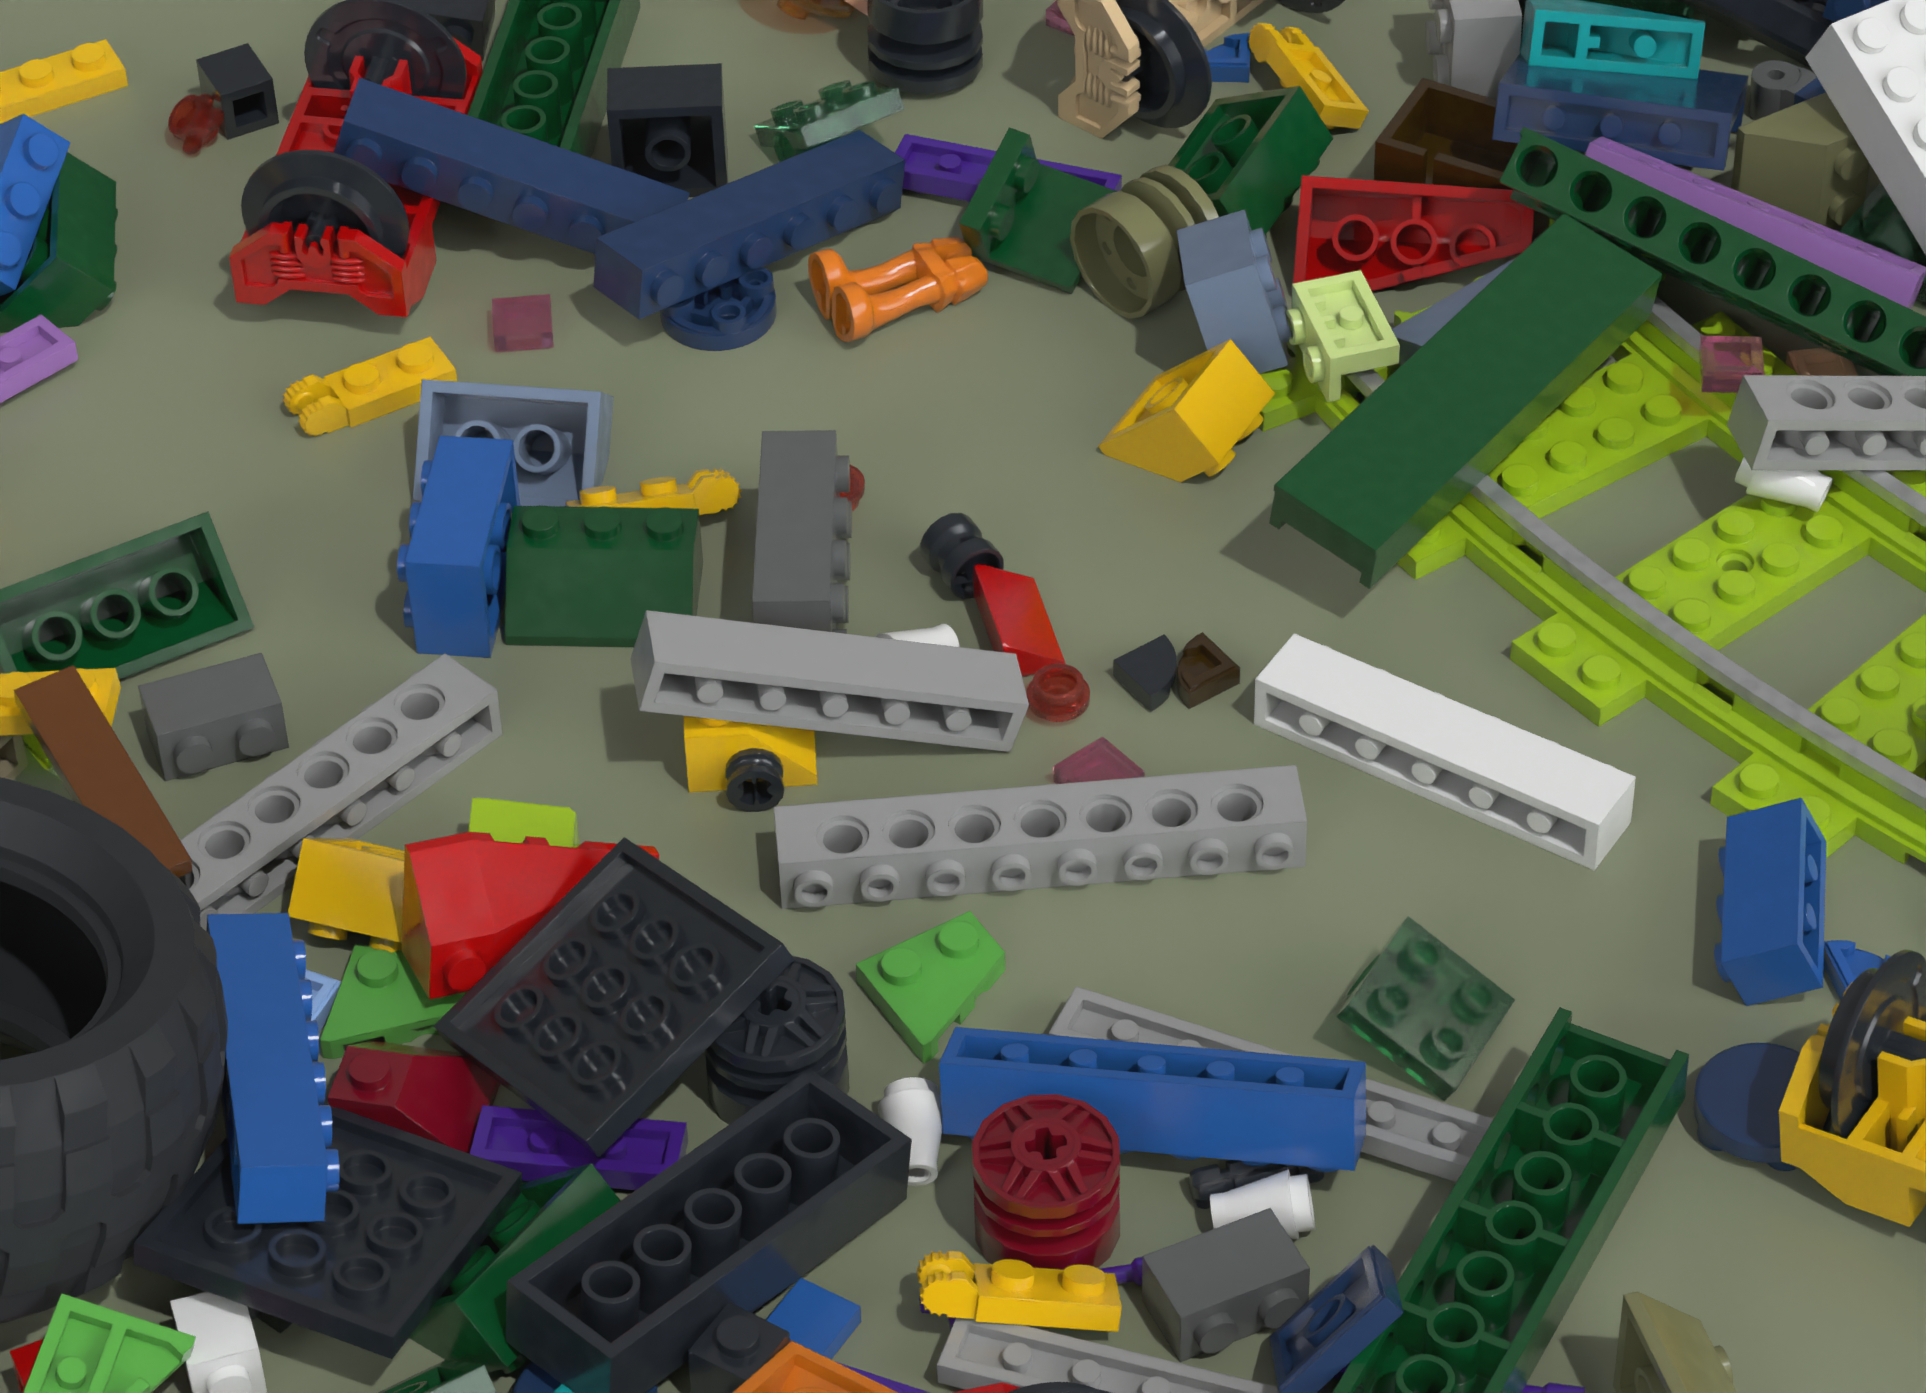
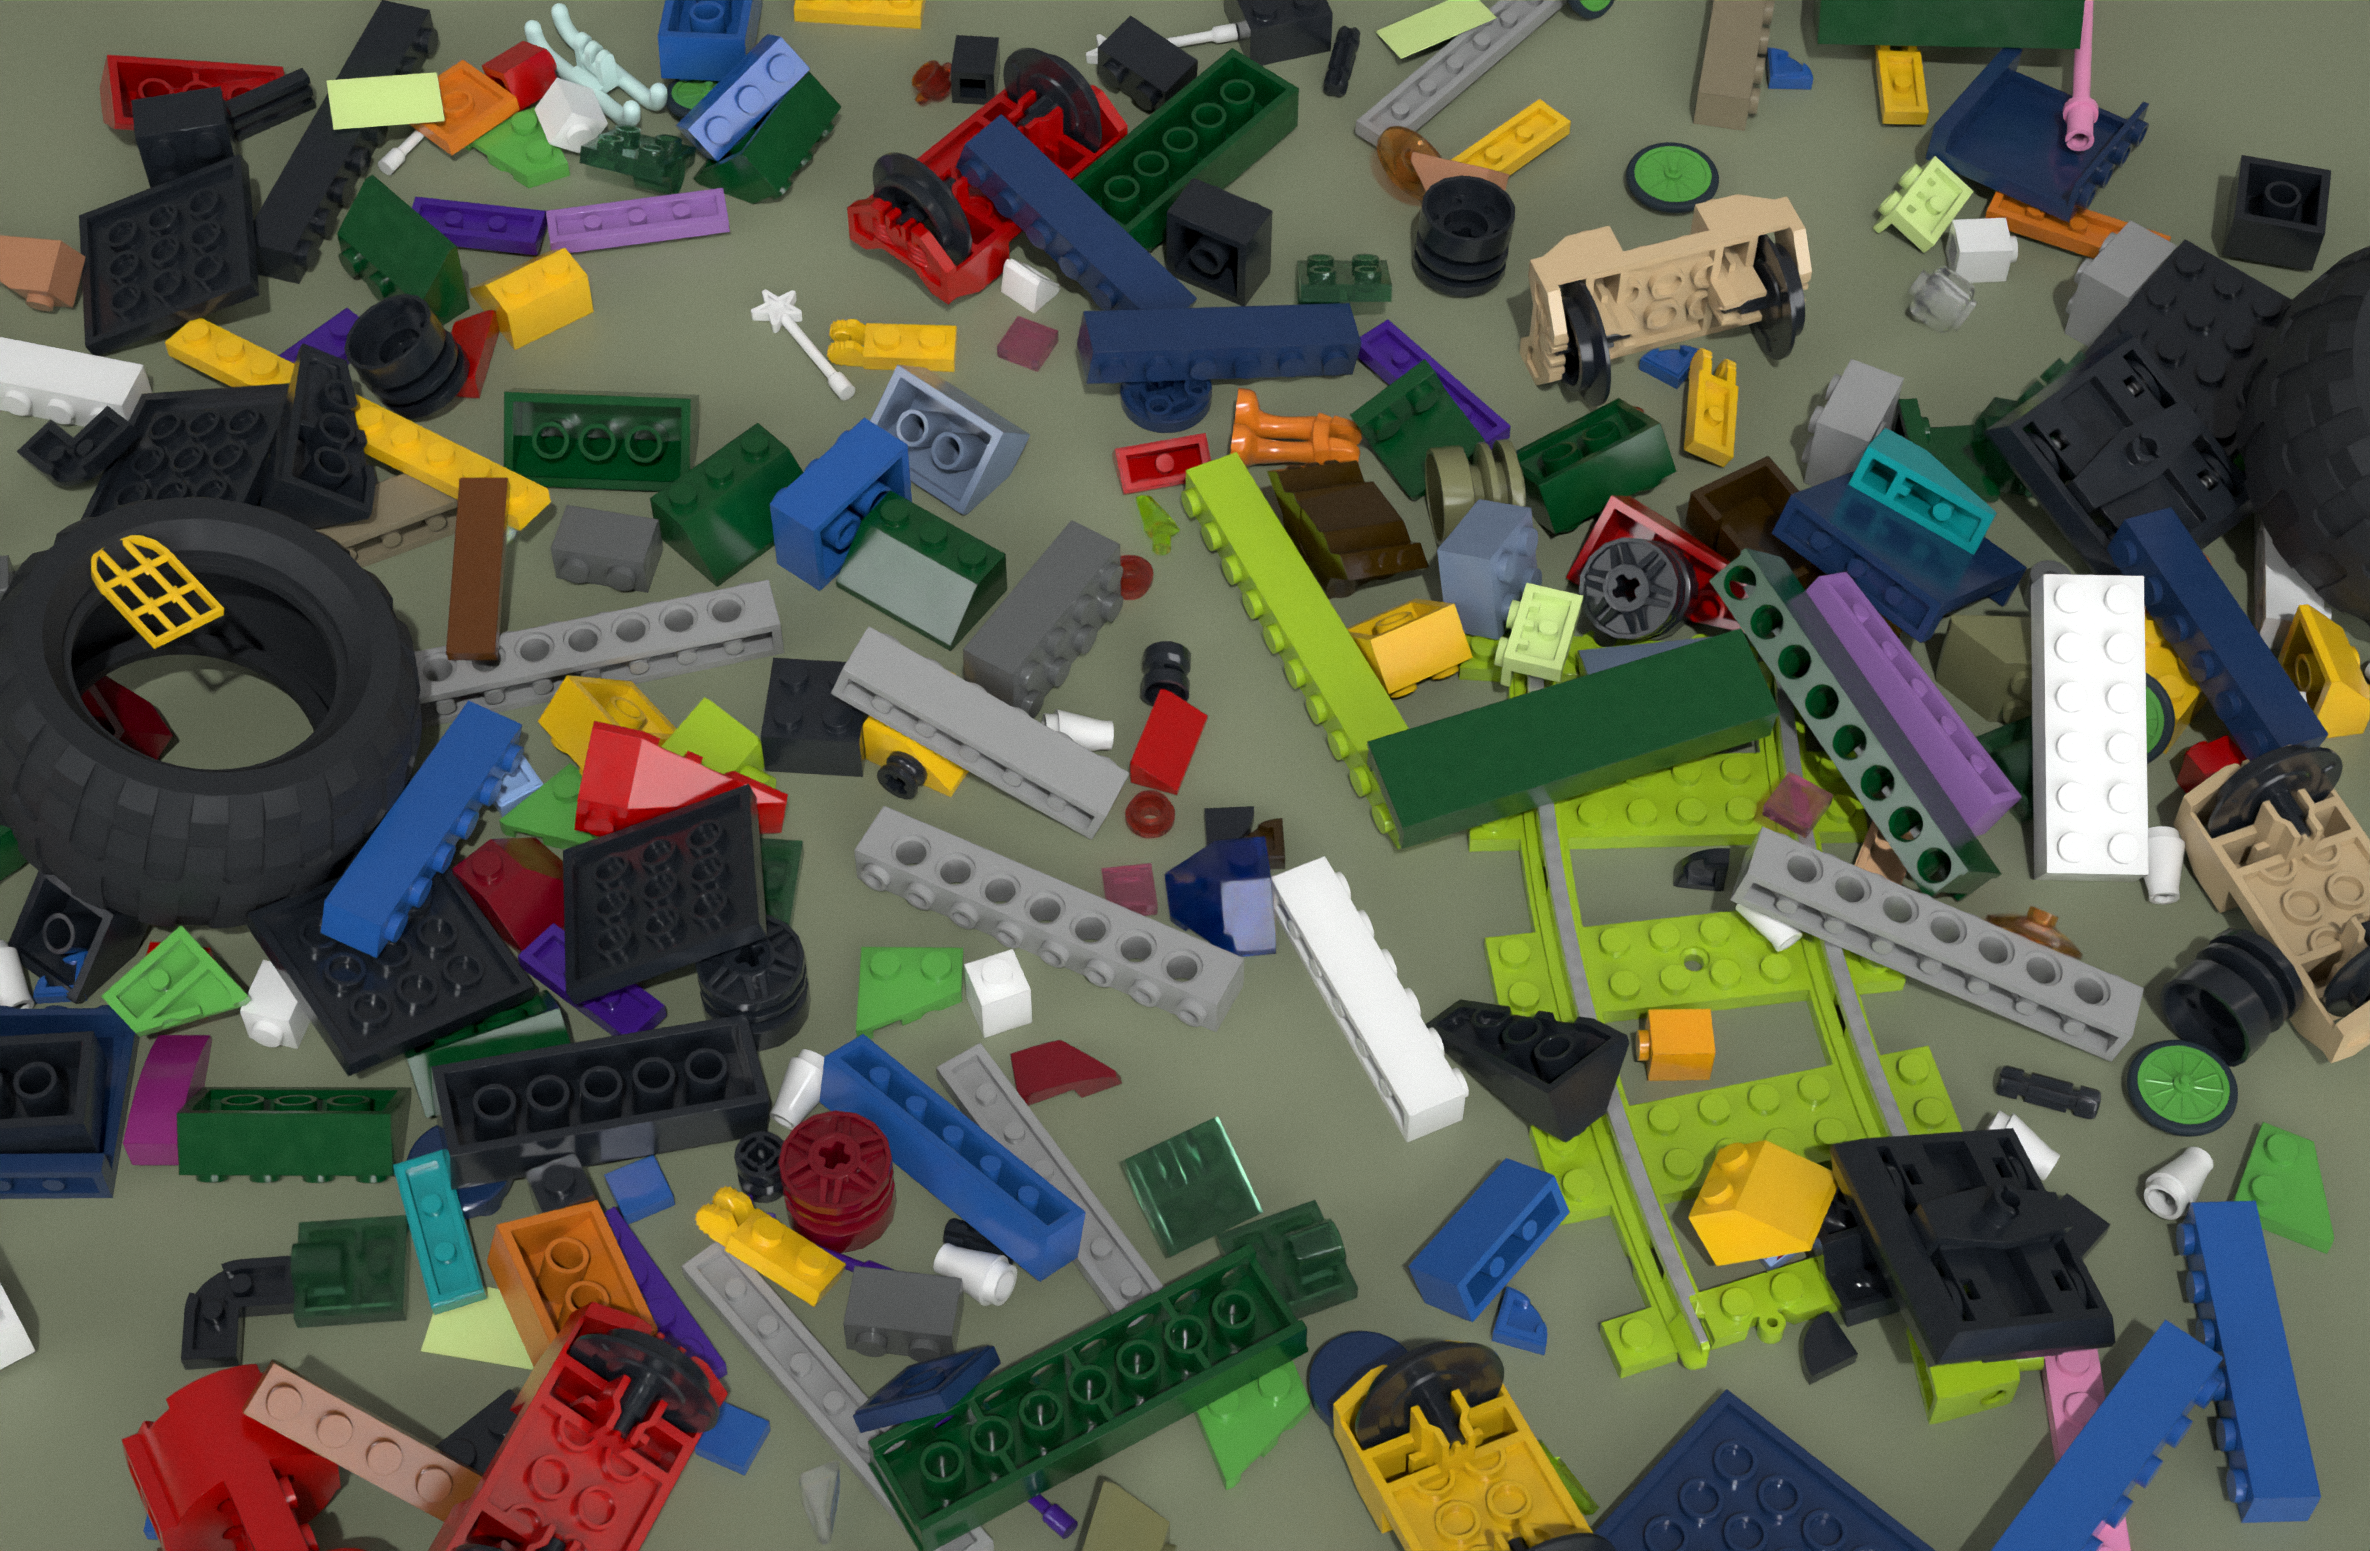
camera: 30 degrees right, 10 degrees up
yellow hinge [565,468,742,515] -> none
none -> dark green slope [650,423,804,587]
none -> black wheel [734,1131,784,1203]
none -> white piece [751,289,855,401]
none -> black brick [760,658,869,777]
none -> white brick [964,949,1032,1038]
none -> white slope [1001,258,1061,313]
none -> dark red slope [1010,1040,1122,1106]
none -> red slope [1112,433,1211,495]
none -> clear neon green bar [1136,495,1180,555]
none -> clear blue slope [1164,836,1276,957]
none -> lime brick [1181,452,1409,849]
none -> bright green wing [1194,1360,1311,1490]
none -> clear green plate [1216,1200,1358,1320]
none -> dark brown slope [1267,459,1429,600]
none -> black wedge [1425,999,1630,1143]
none -> black wheel [1579,537,1699,641]
none -> light orange brick [1636,1009,1716,1081]
none -> black tile [1673,848,1730,892]

